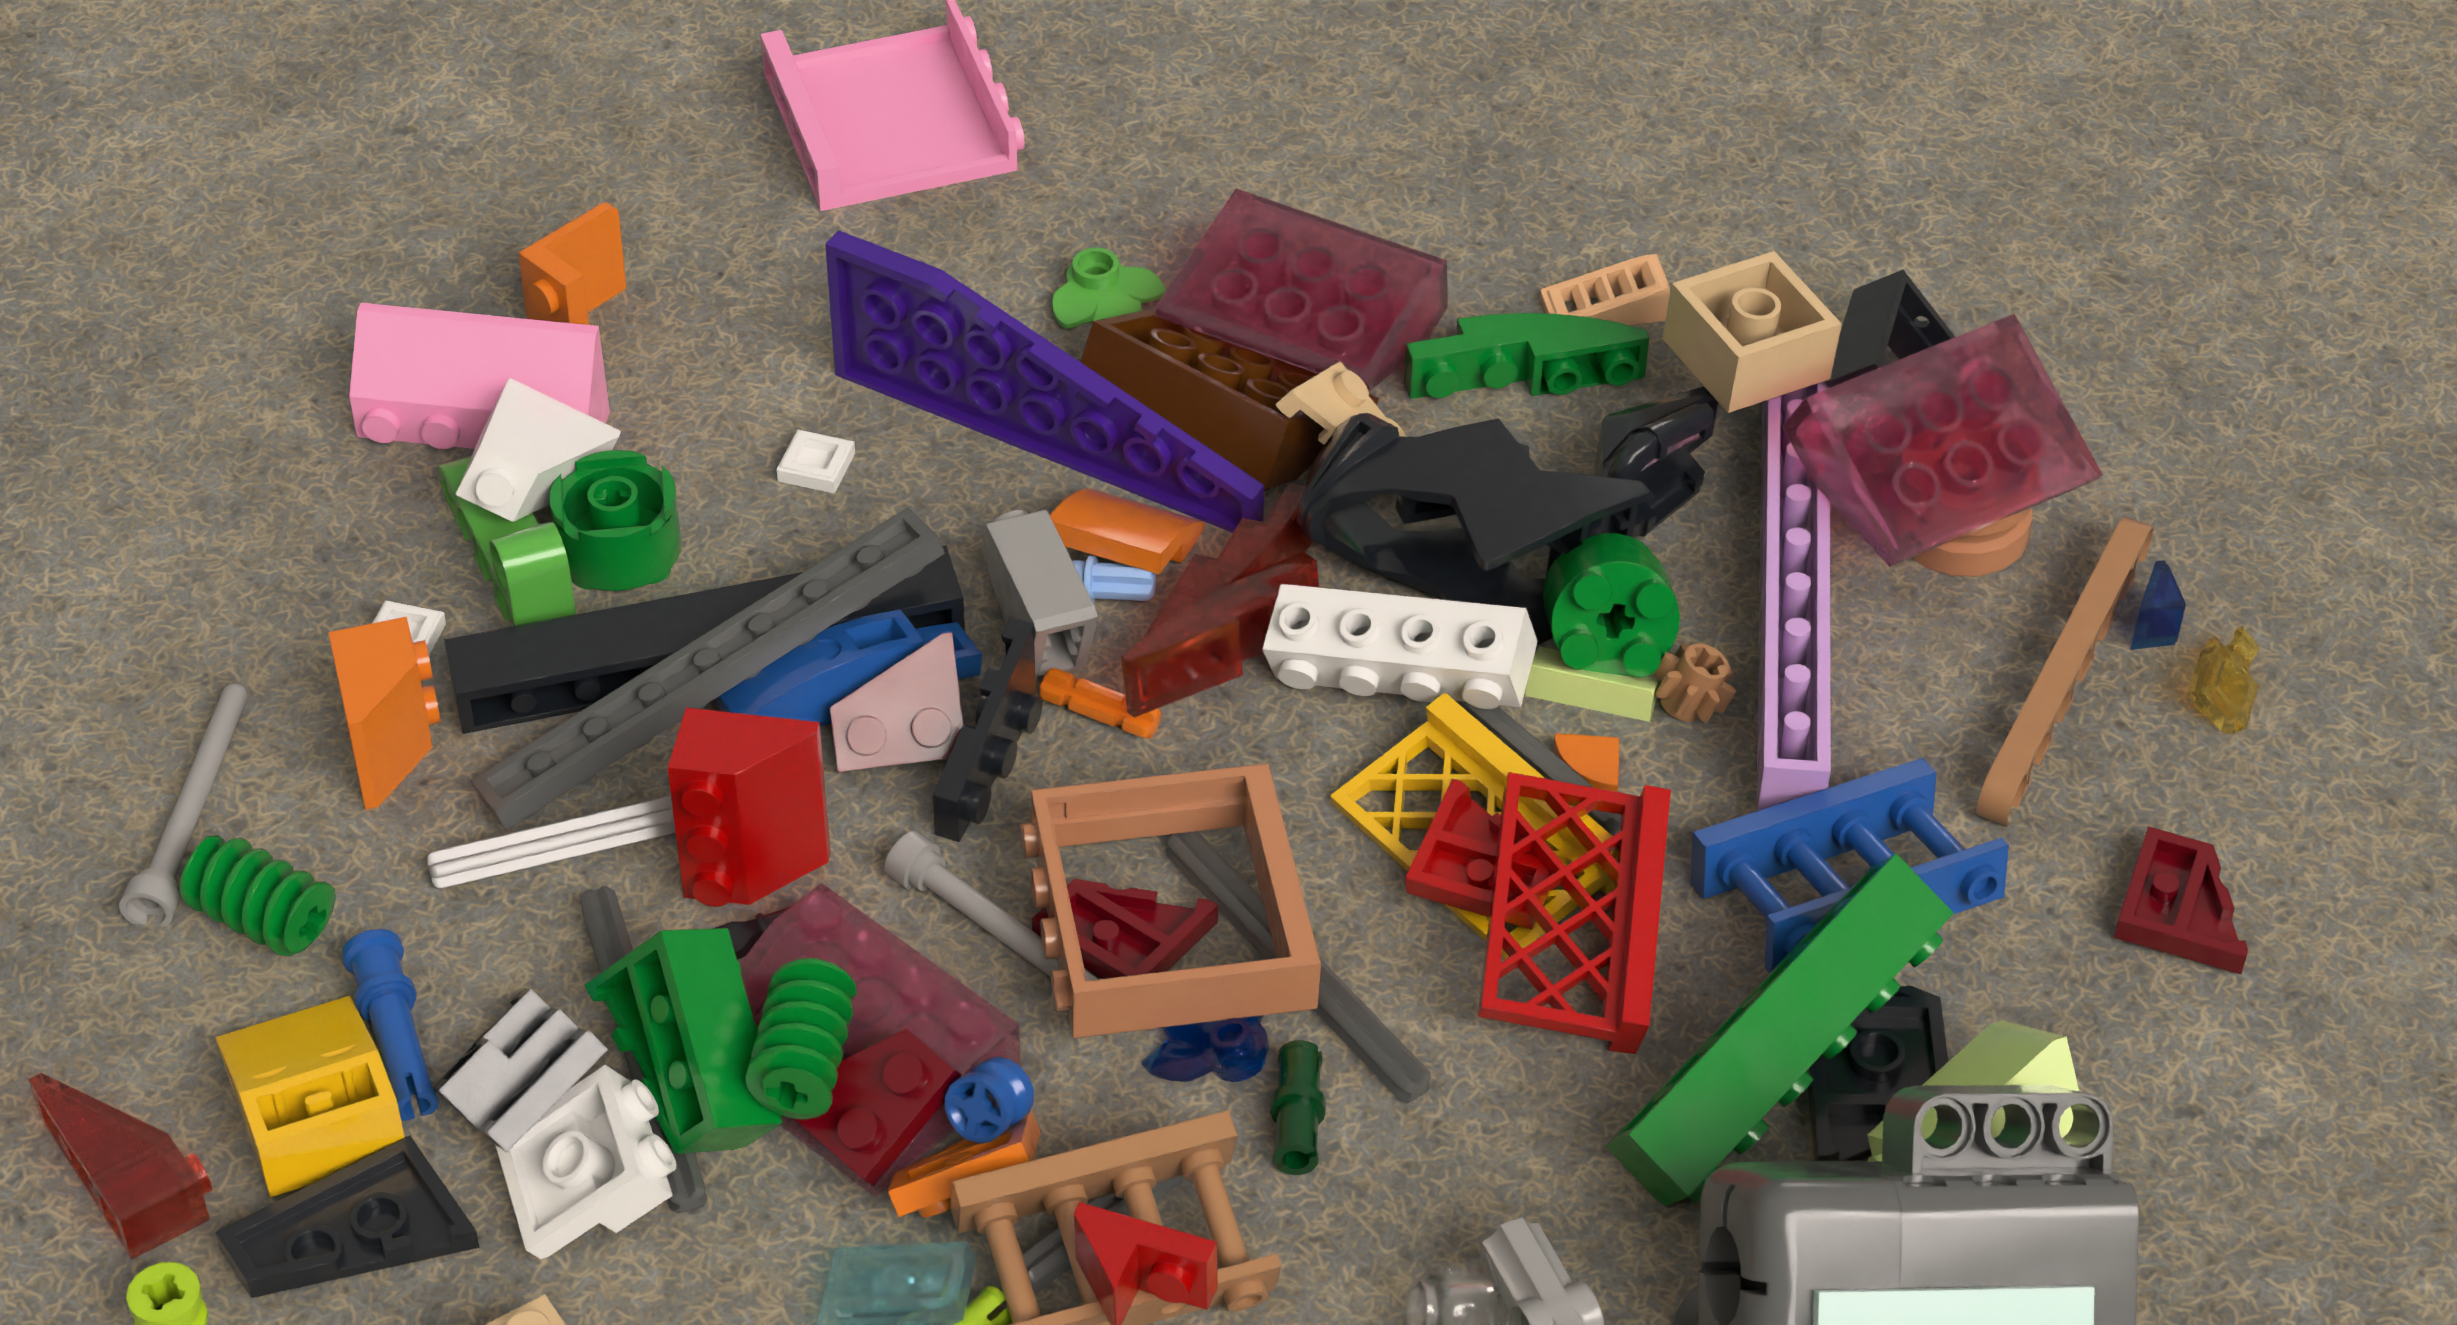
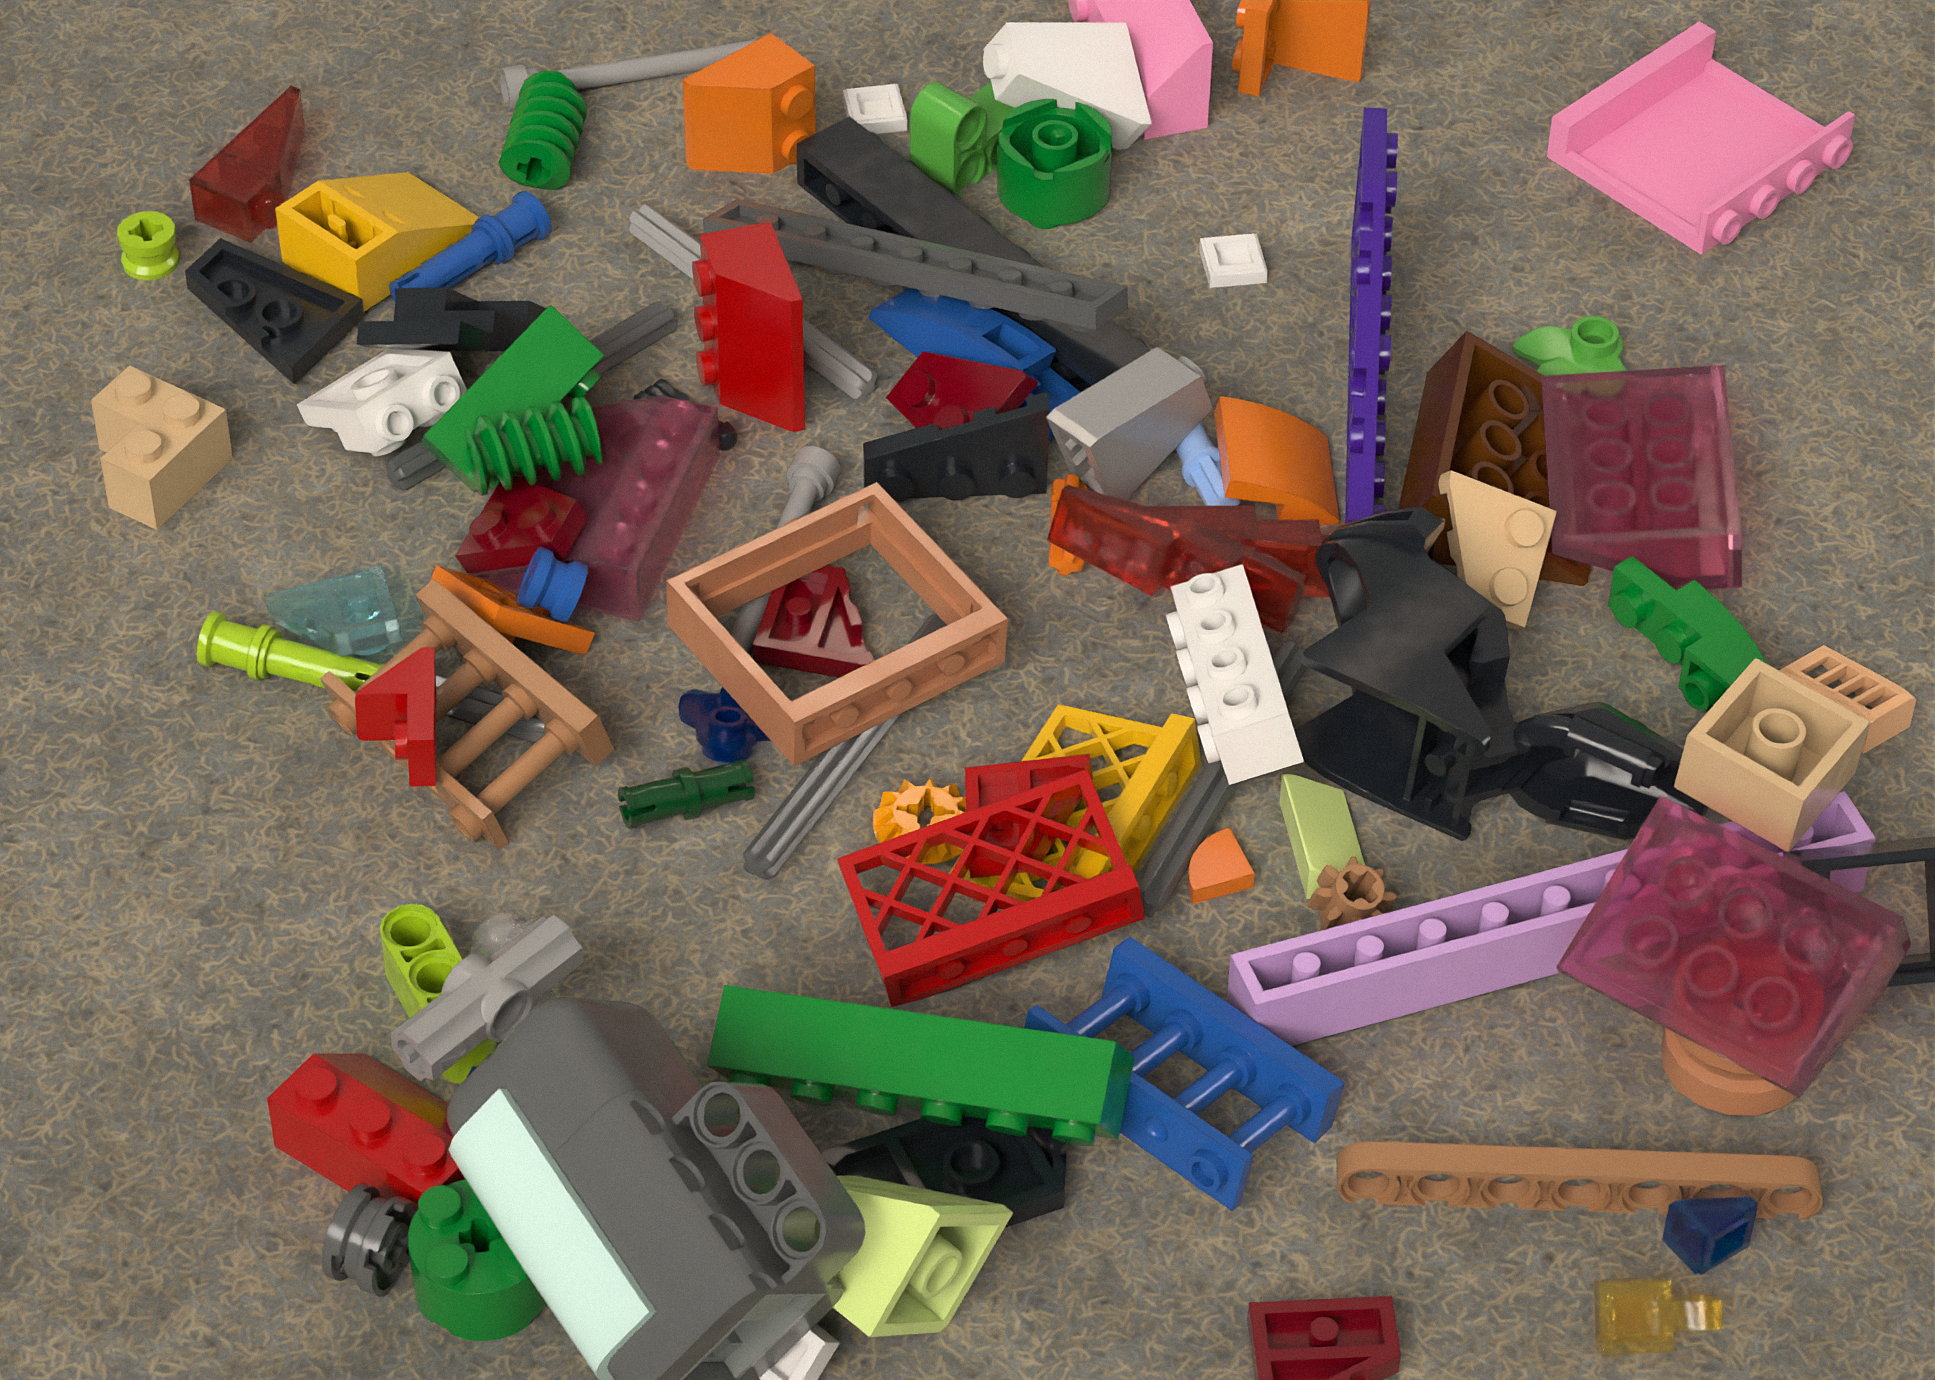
camera: 65 degrees right, 0 degrees up
green brick [1543,533,1680,678] -> none
none -> light orange gear [873,777,966,865]

